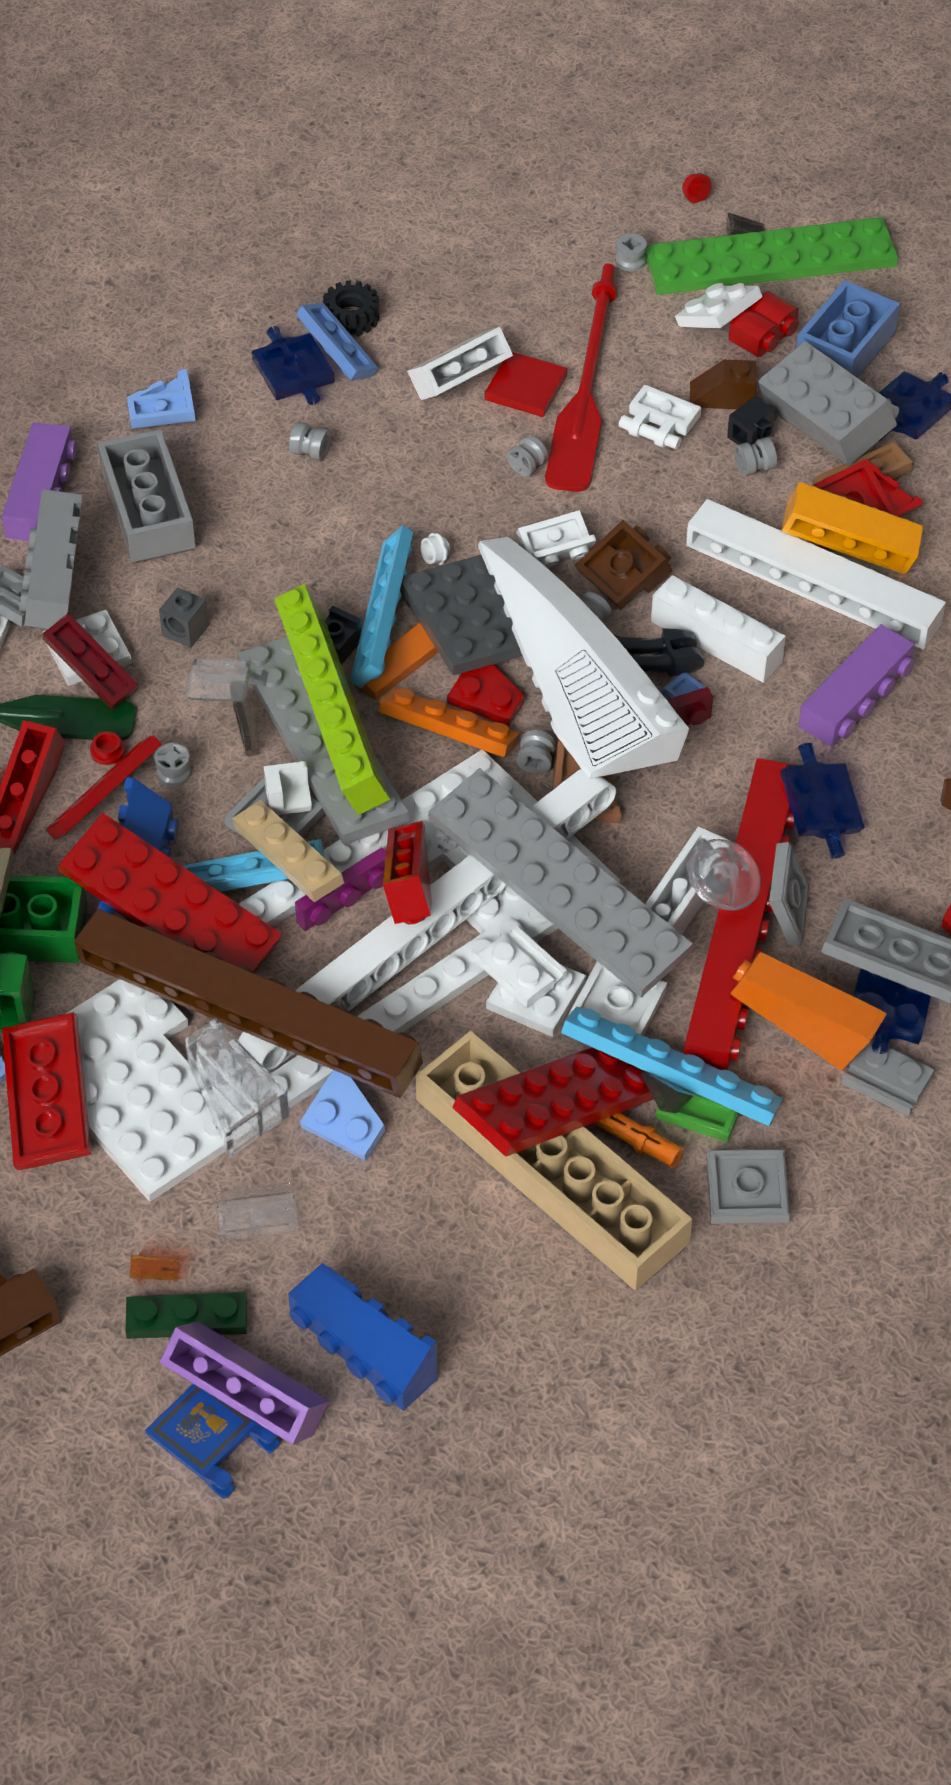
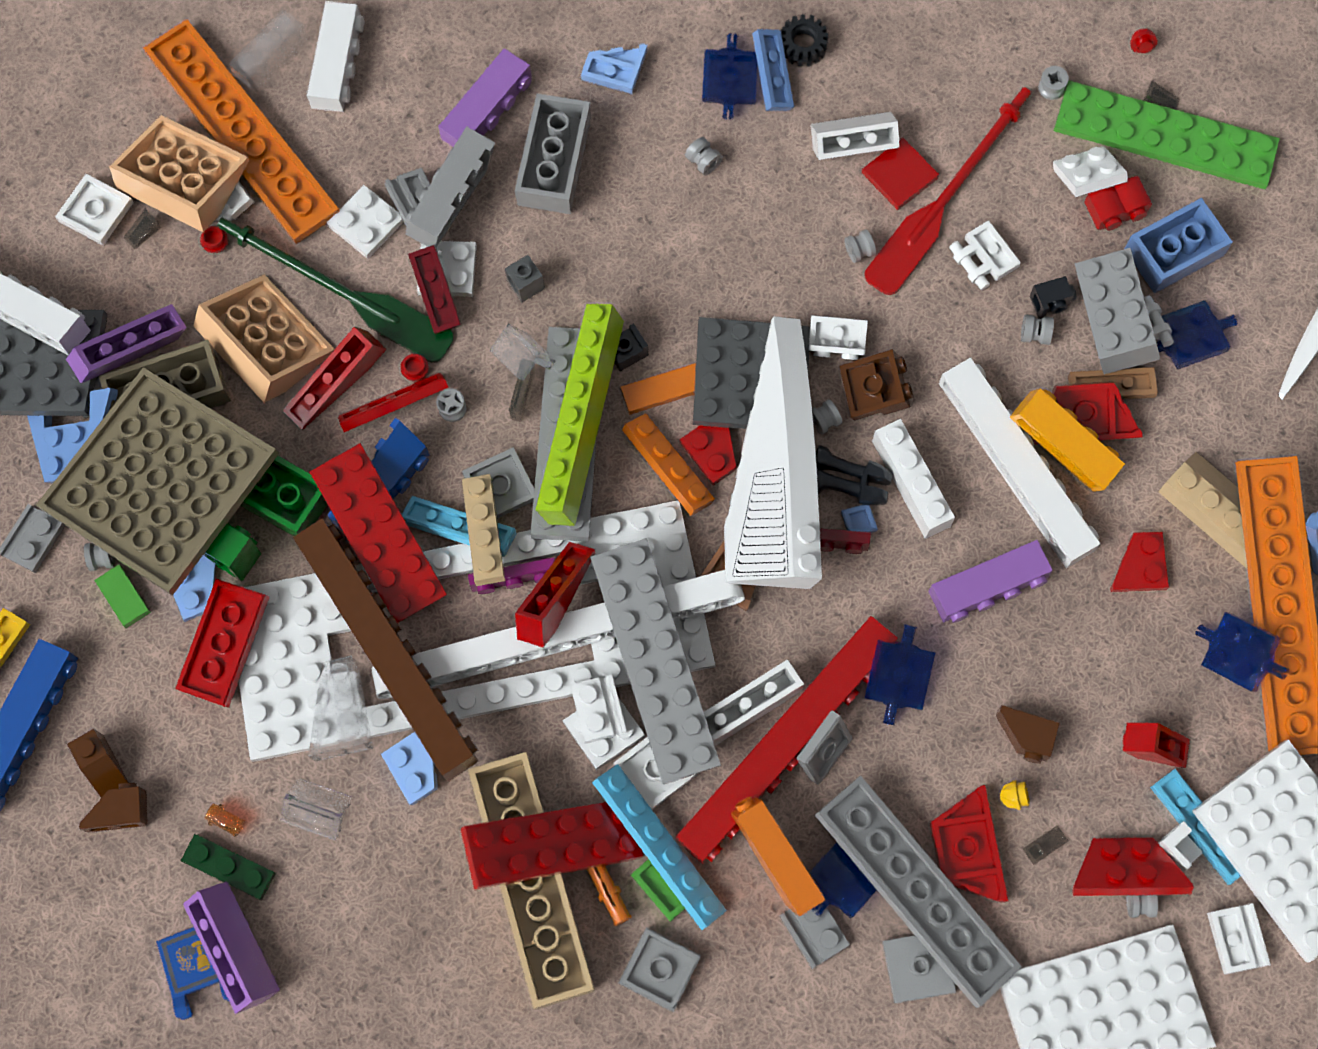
camera: 30 degrees right, 20 degrees up
white panel [264,761,312,815] -> none
blue wedge [288,1263,437,1411] -> none
medium azure plate [350,525,413,688] -> none
white plate [420,533,450,565] -> none
light grey wheel [517,730,555,774] -> none
clear smoke piece [641,1071,694,1114] -> none
clear piece [686,838,761,910] -> none
reddish brown slope [690,359,756,410] -> none

